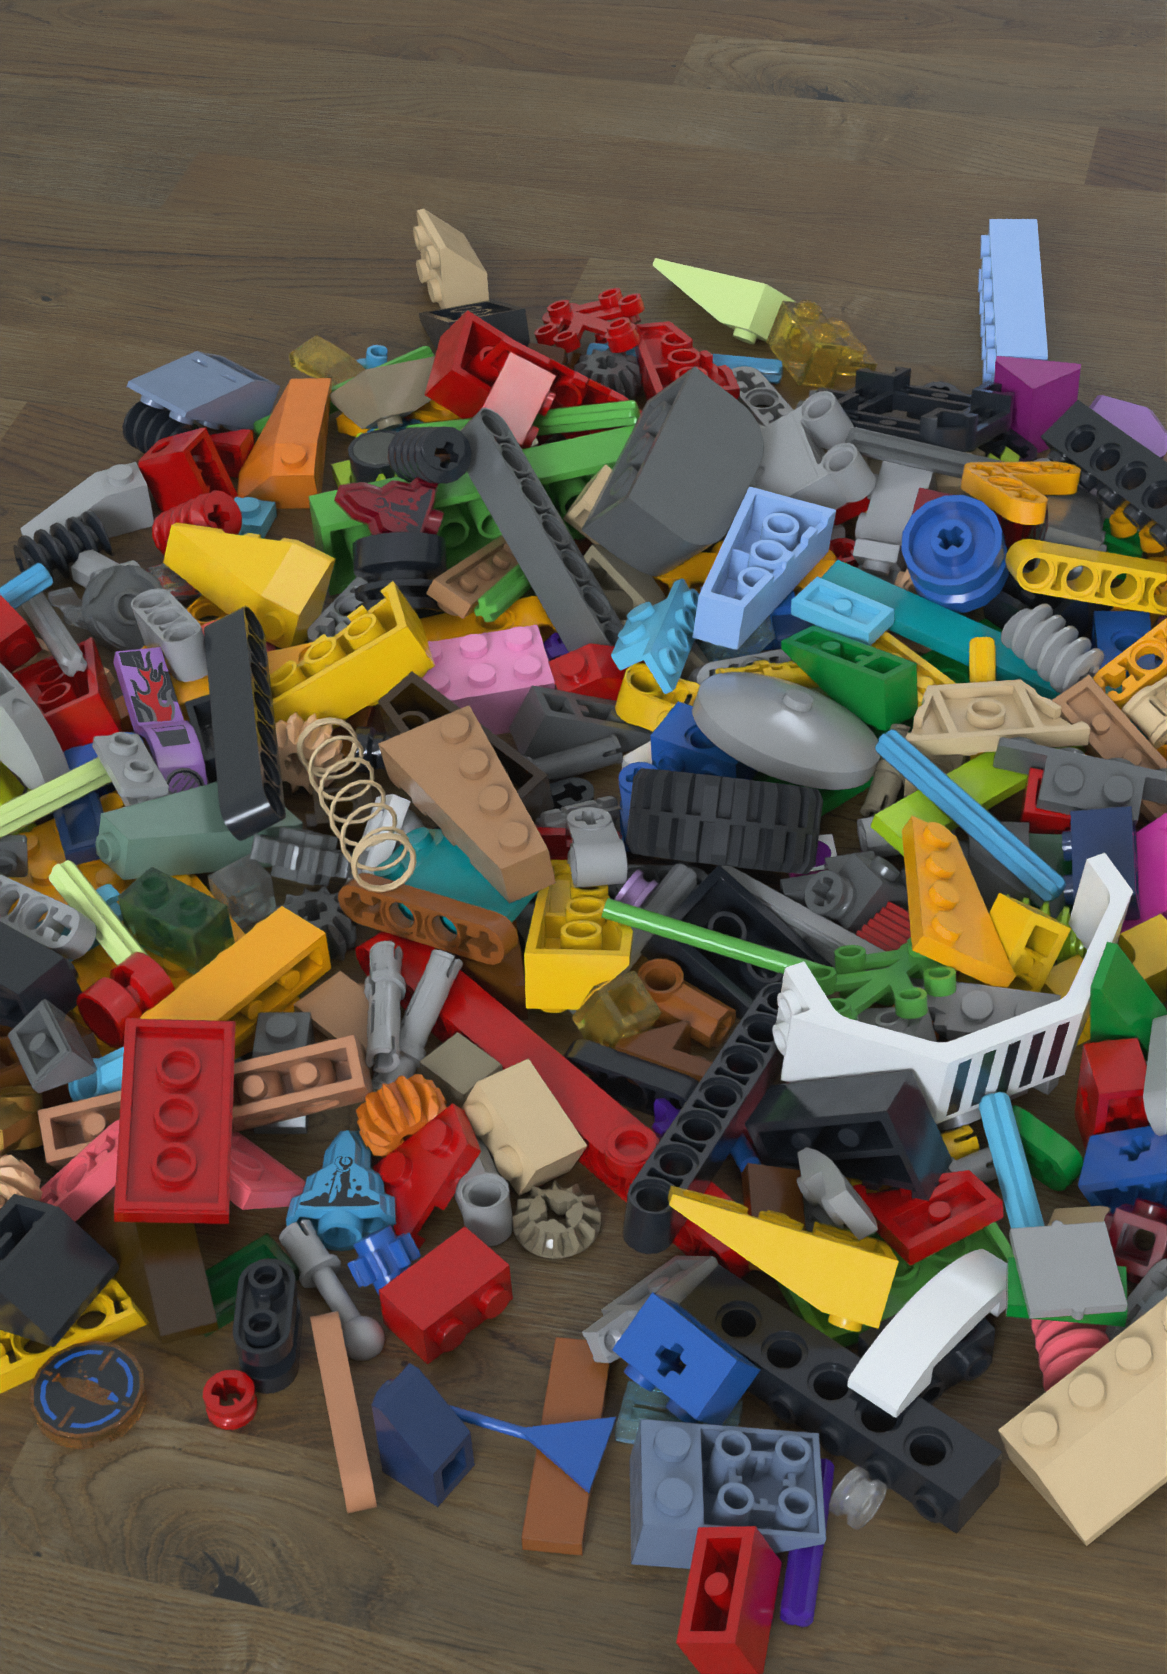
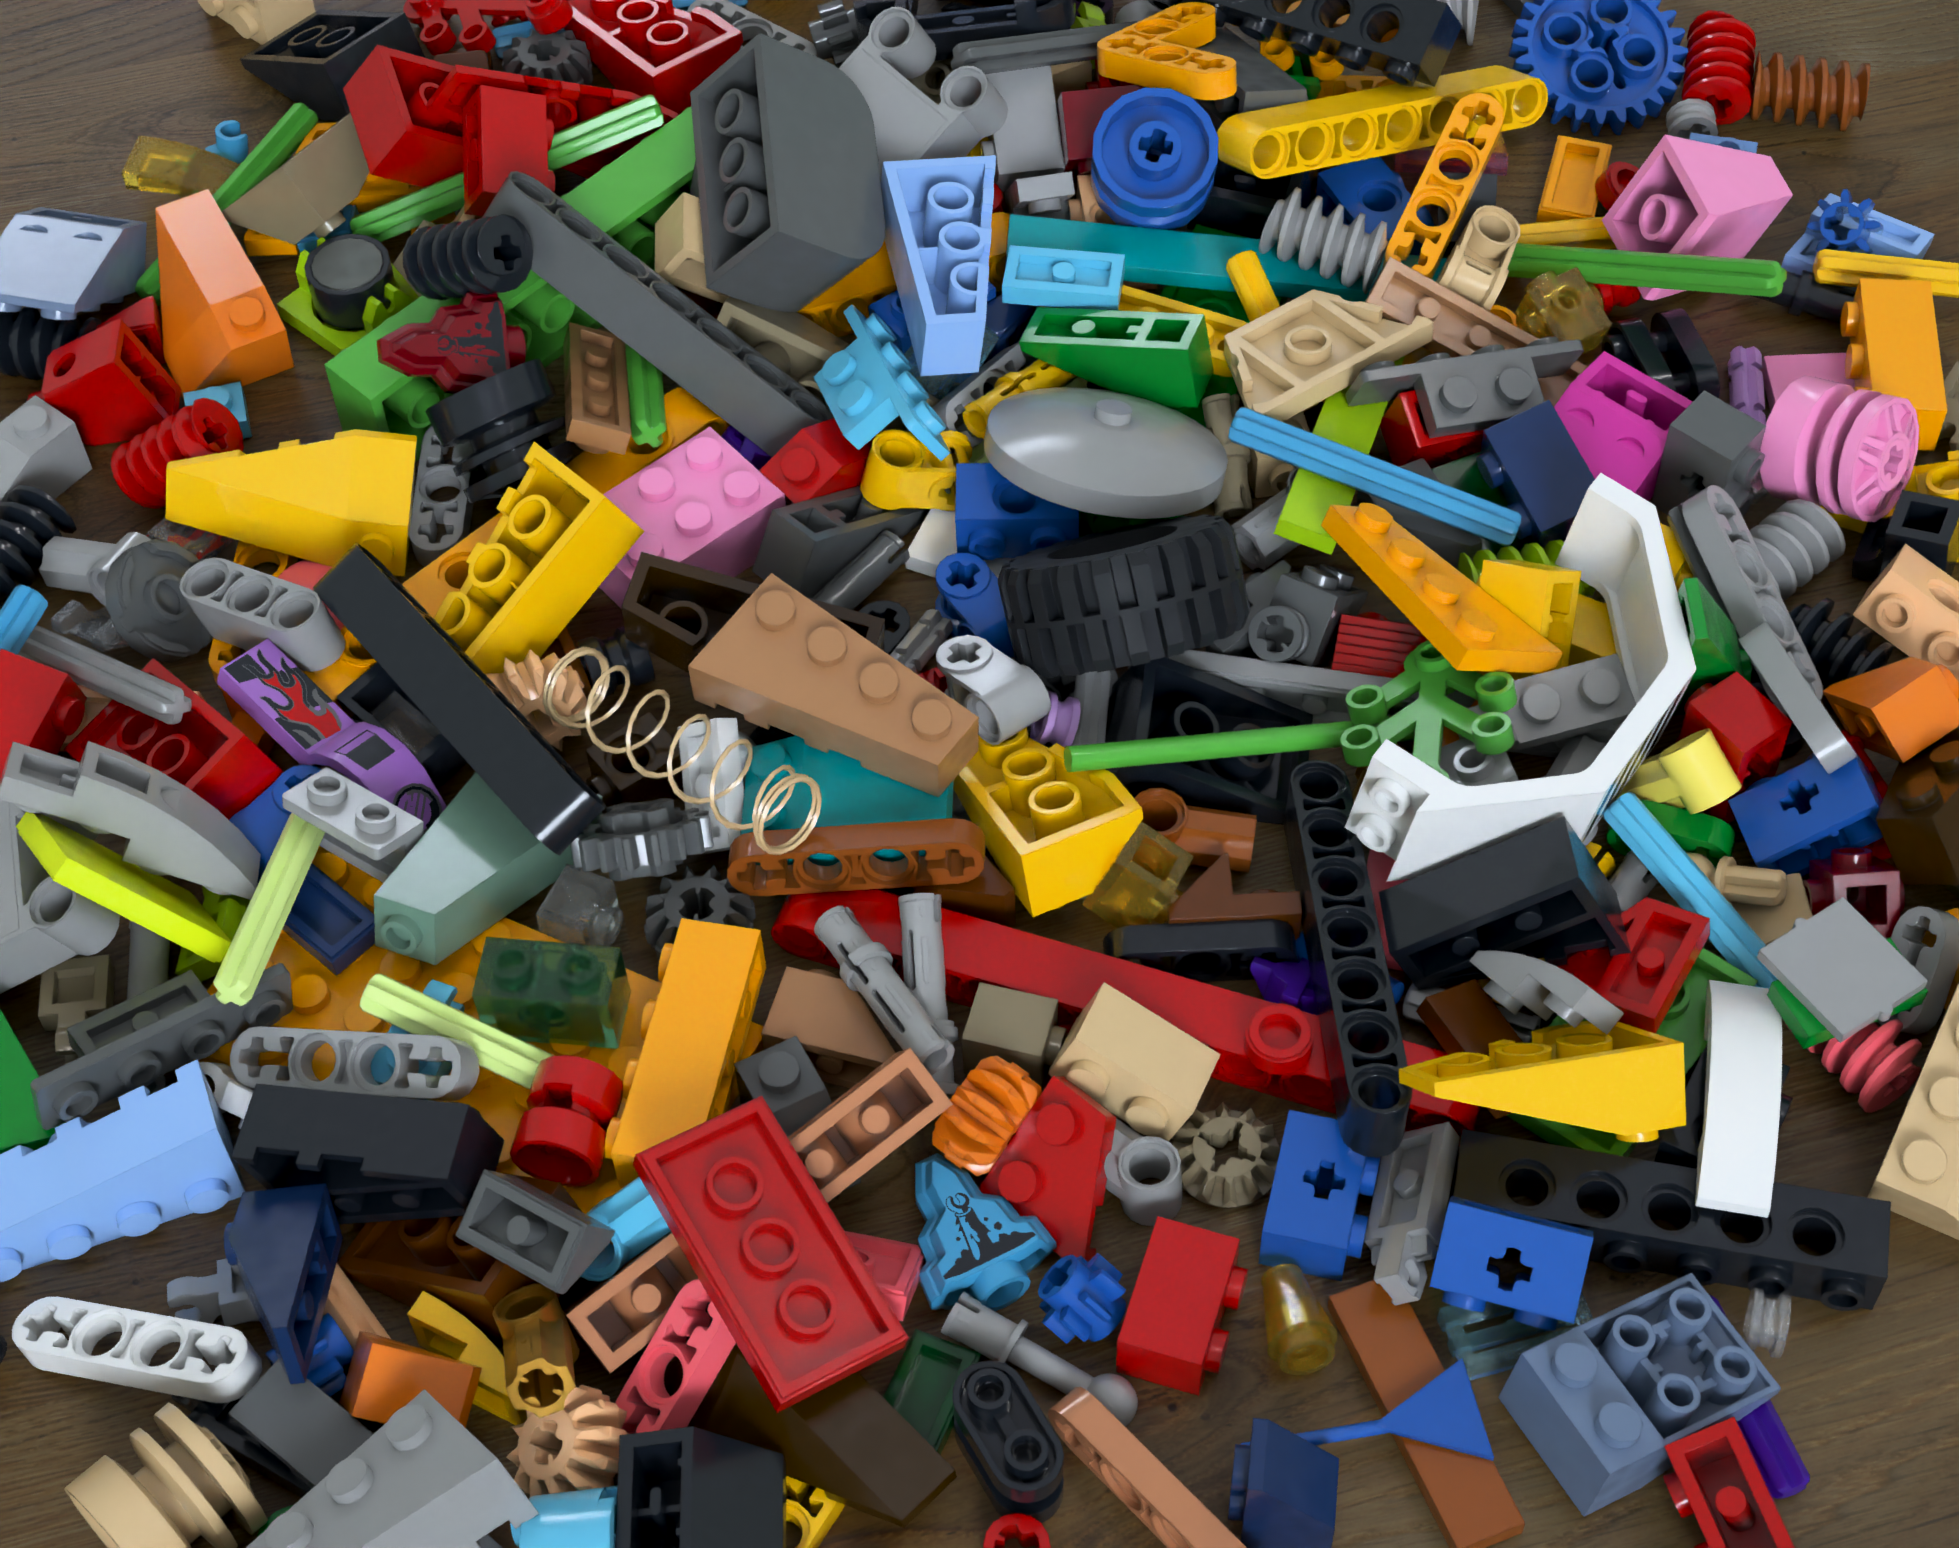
camera: 30 degrees left, 10 degrees up
none -> blue brick [1258,1110,1380,1282]
none -> clear yellow cone [1261,1264,1338,1375]
none -> light yellow piece [1616,728,1742,815]
none -> tan axle [1669,852,1787,907]

